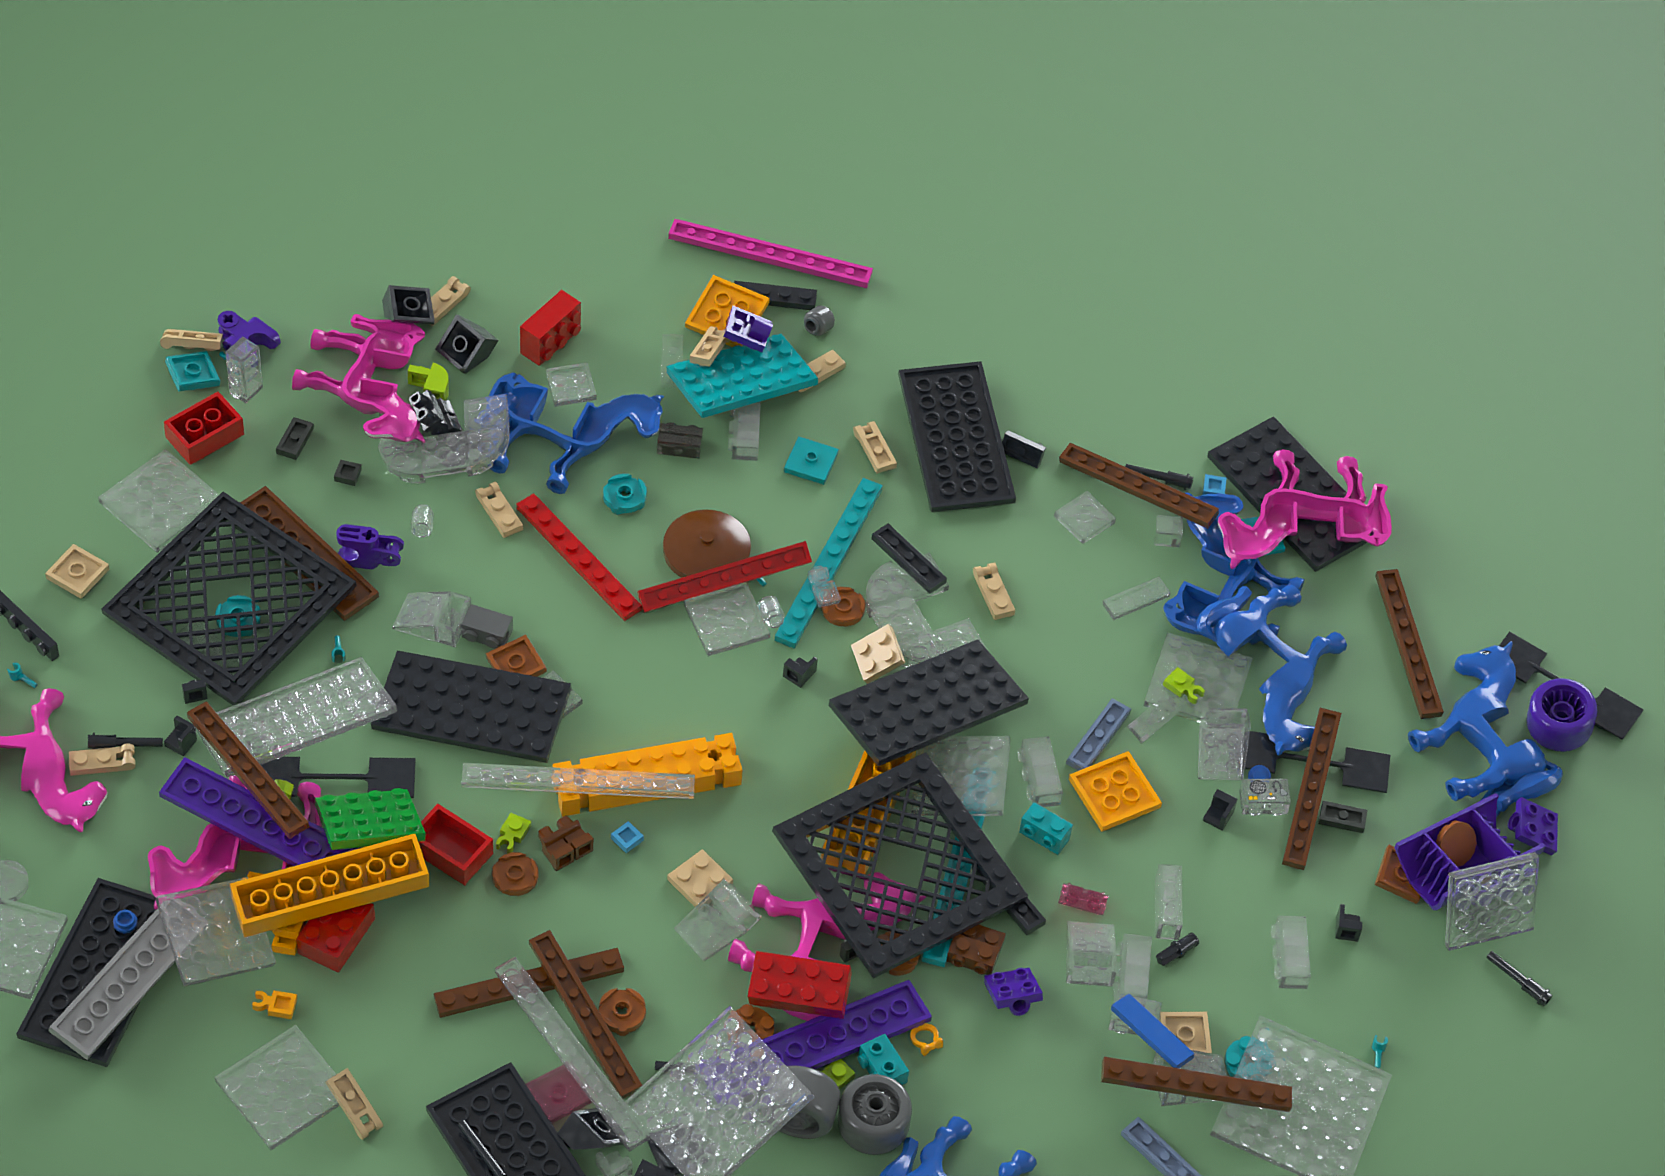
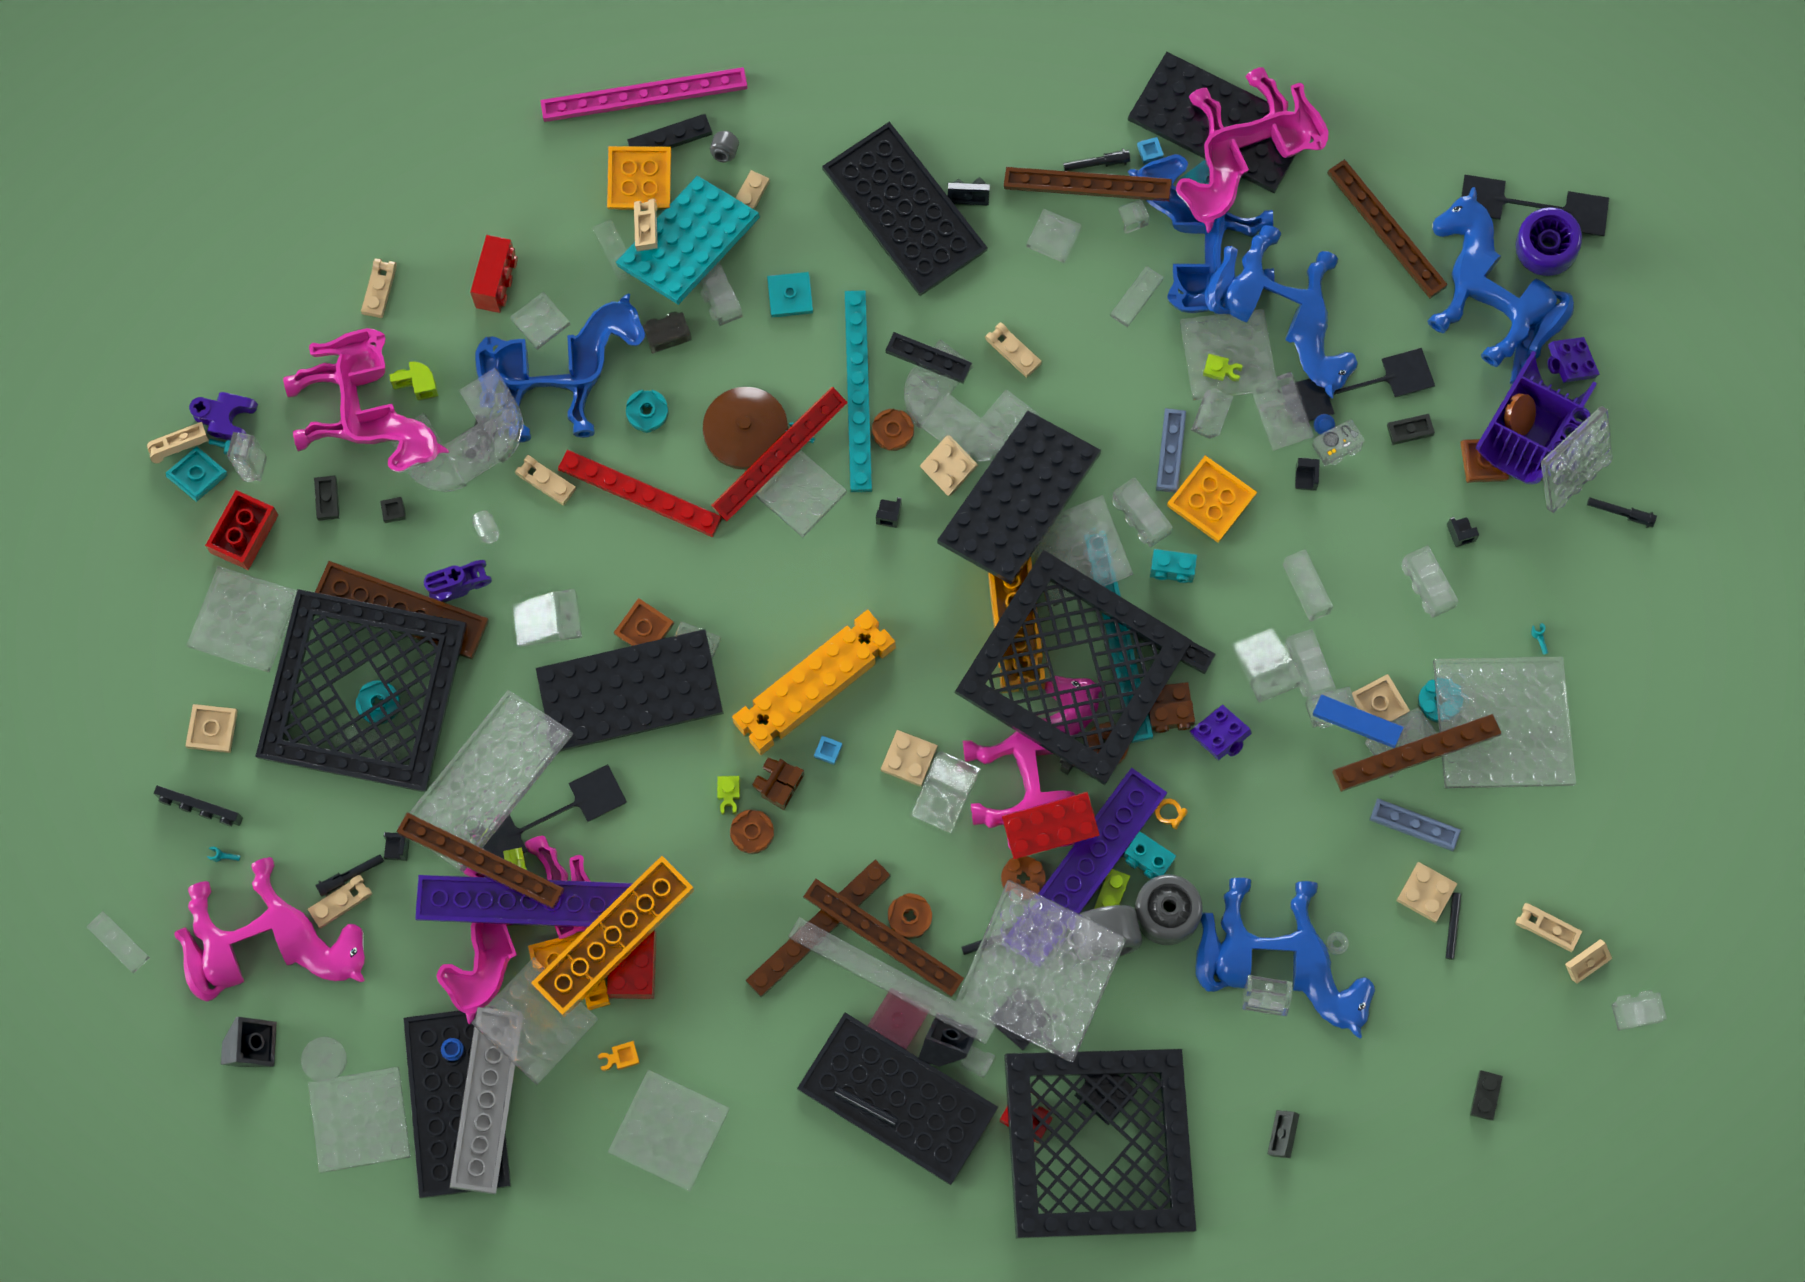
camera: 20 degrees left, 20 degrees up
black plate [182,679,208,704] -> none
green plate [315,788,425,850] -> none
tan plate [325,1068,383,1140] -> none
teal hand [332,635,345,662] -> none
black slope [382,285,435,325] -> none
black hips [409,390,465,447] -> none
red piece [418,803,494,886] -> none
black slope [435,314,499,374] -> none
dark grey brick [461,604,513,648] -> none
clear plate [461,763,695,799] -> none
dark purple plate [723,306,773,352] -> none
clear brick [757,596,784,628] -> none
clear plate [808,566,841,608] -> none
tan plate [853,421,897,474] -> none
clear pink hinge [1058,882,1109,916] -> none
black axle [1156,932,1199,966] -> none
reddish brown plate [1282,707,1342,870] -> none

